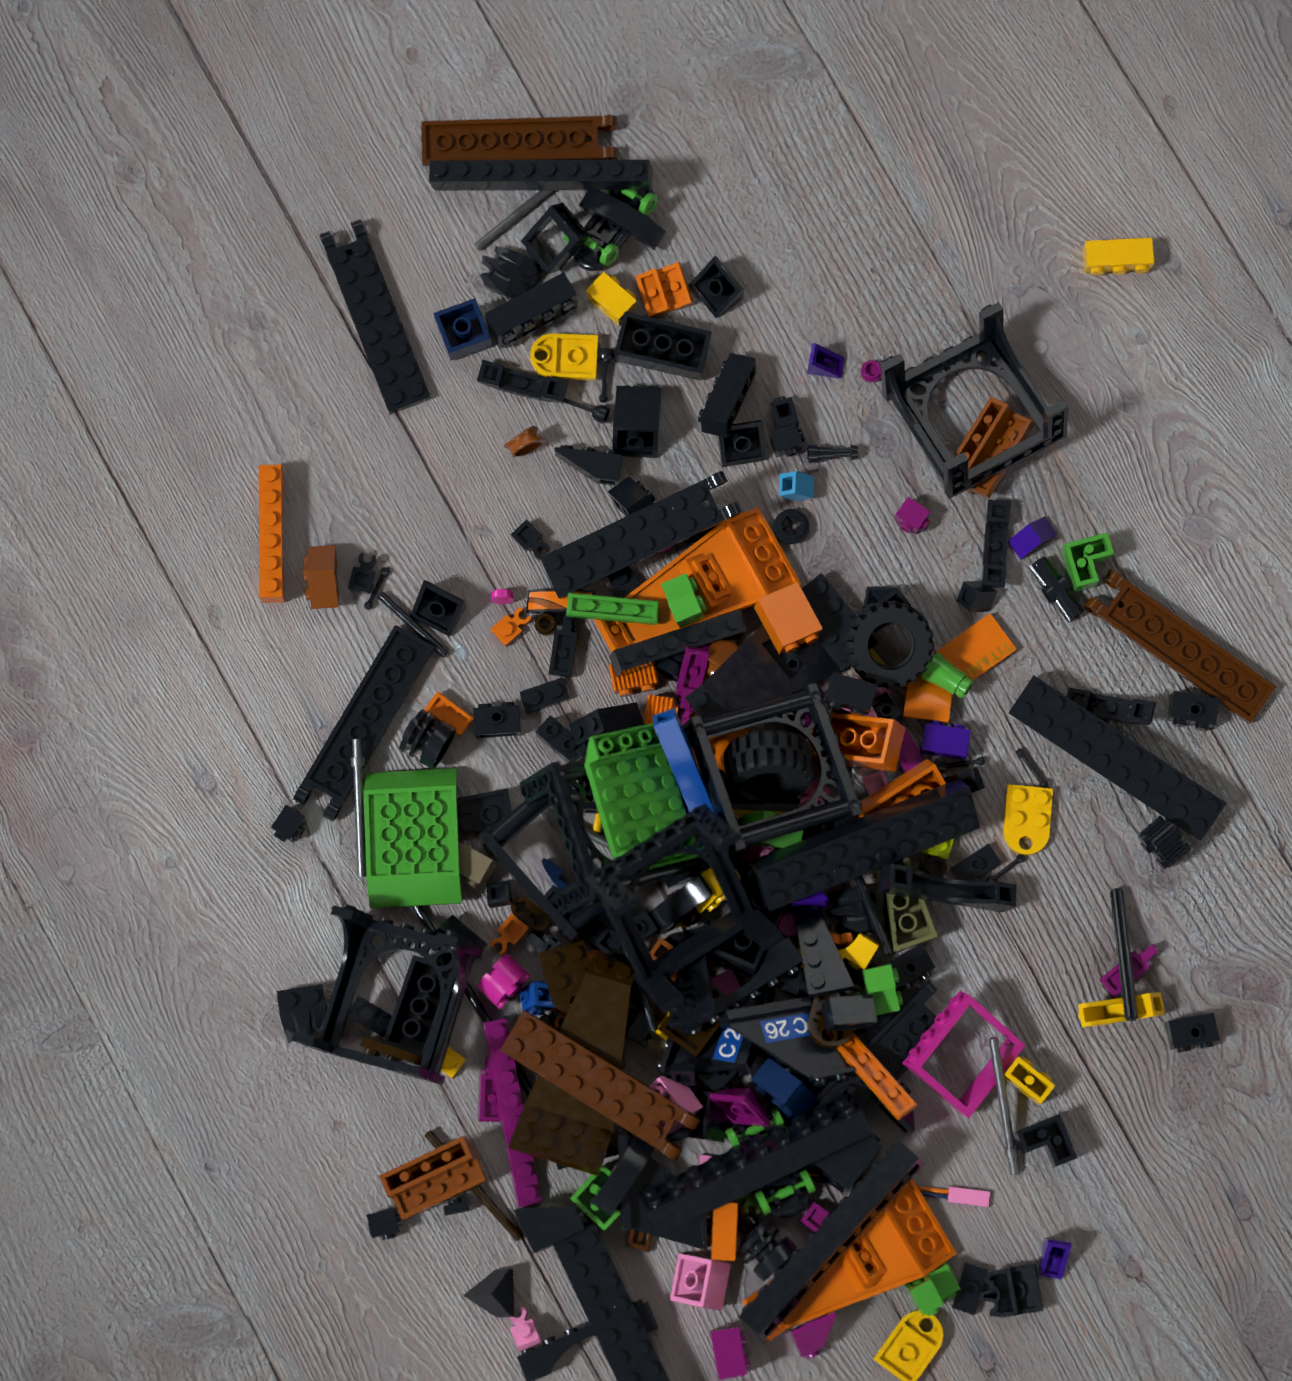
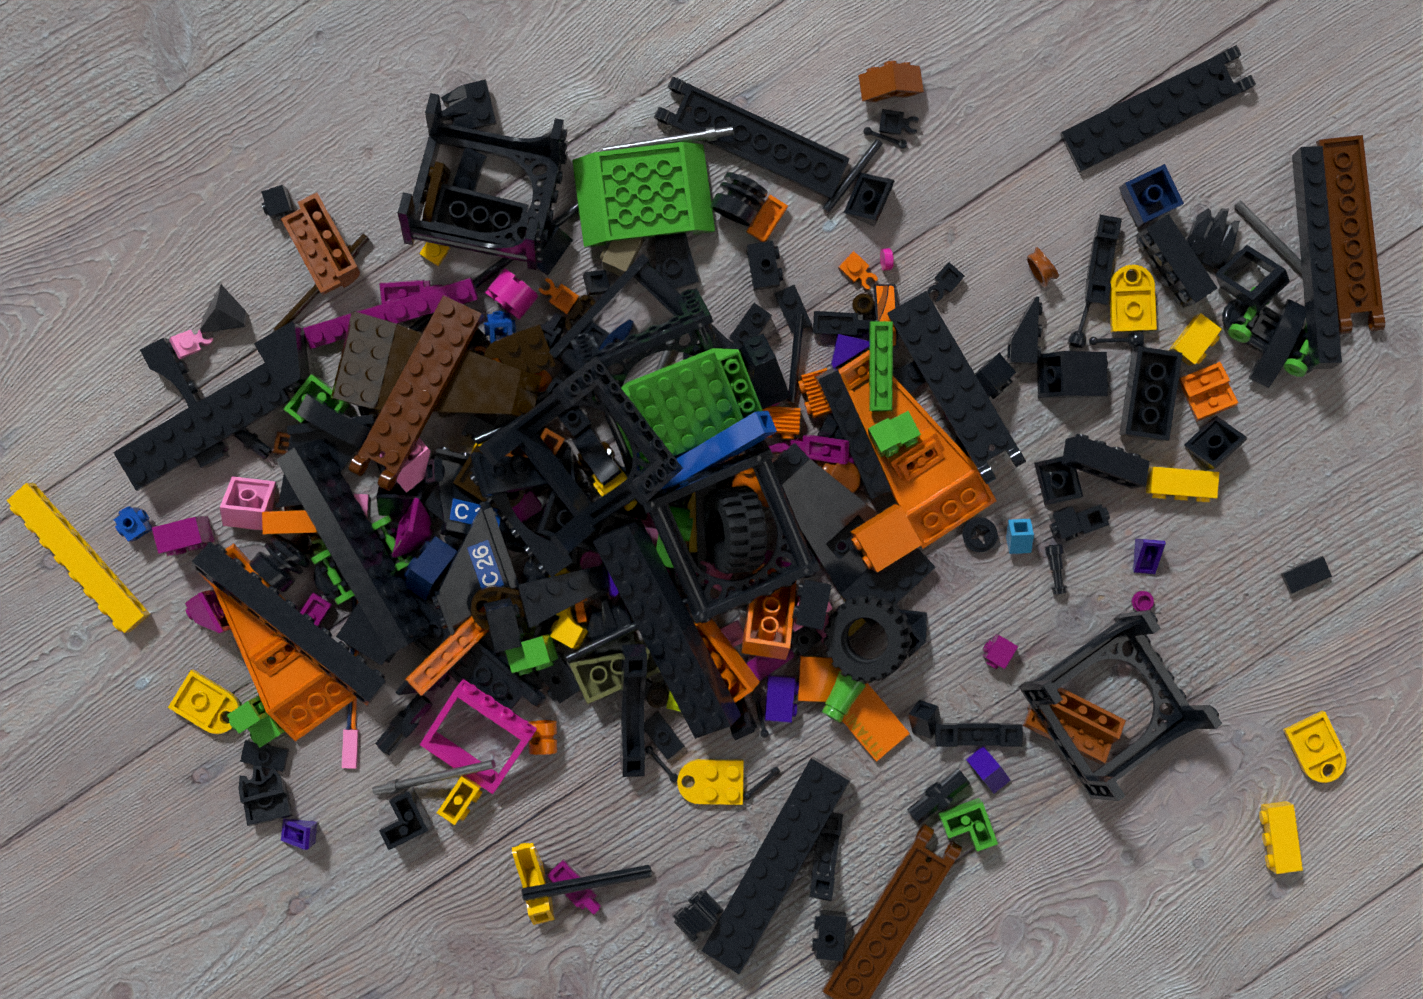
camera: 80 degrees right, 10 degrees up
orange arch [259,464,285,603] -> none
black brick [271,805,307,843] -> none
black plate [443,1198,469,1216] -> none
black brick [1165,1013,1220,1053] -> none
none -> black pin [233,428,273,460]
none -> black piece [375,694,433,756]
none -> orange wheel [528,720,557,755]
none -> black bar [787,313,804,402]
none -> dark purple slope [830,334,869,368]
none -> yellow brick [1146,467,1219,503]
none -> black tile [1281,556,1332,594]
none -> yellow plate [1283,711,1346,783]

